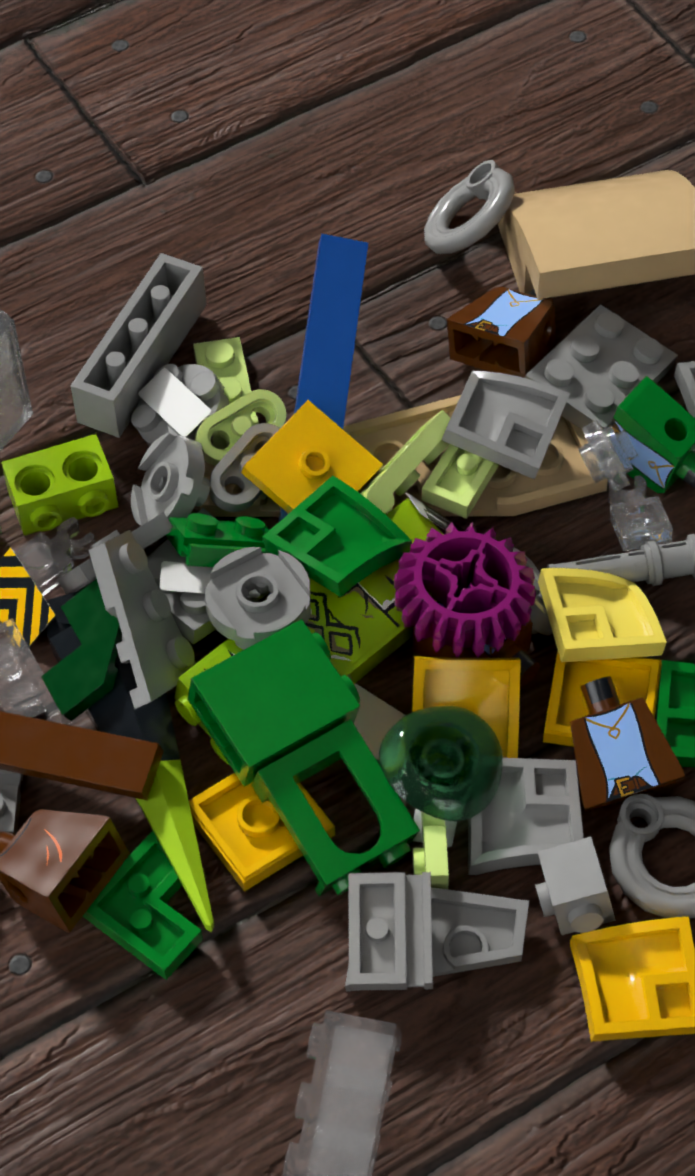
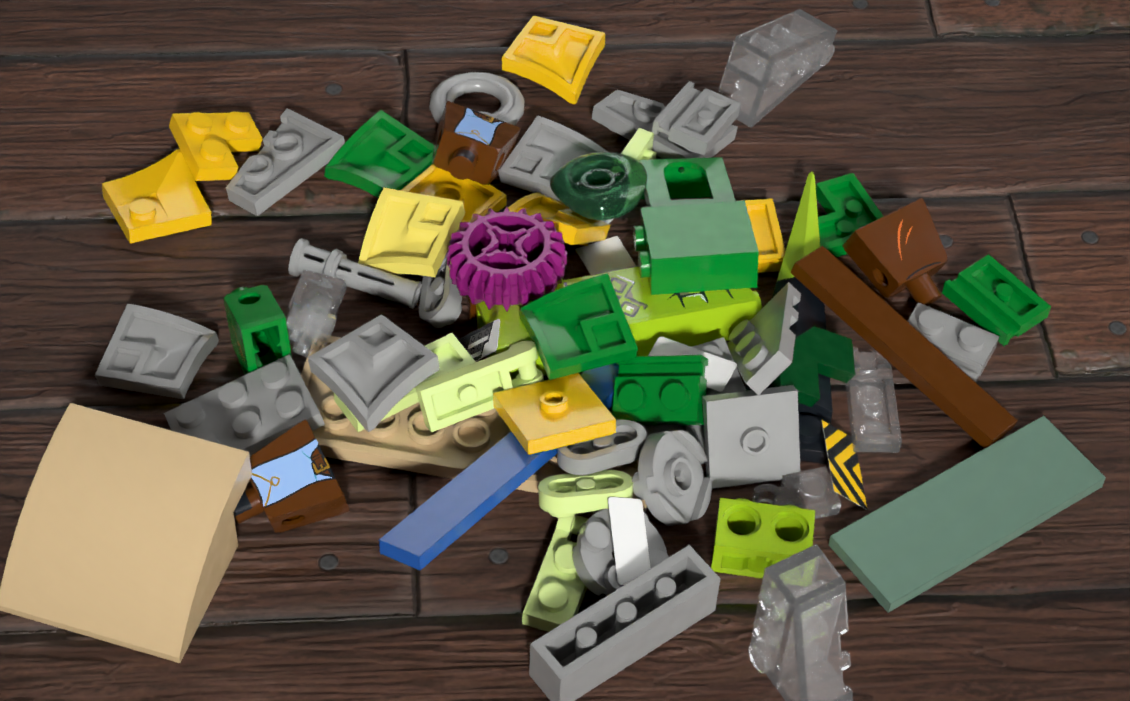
camera: 155 degrees left, 5 degrees down
light grey plate [205,547,311,650] -> none
light grey piece [424,160,515,254] -> none
light grey brick [535,836,616,935] -> none

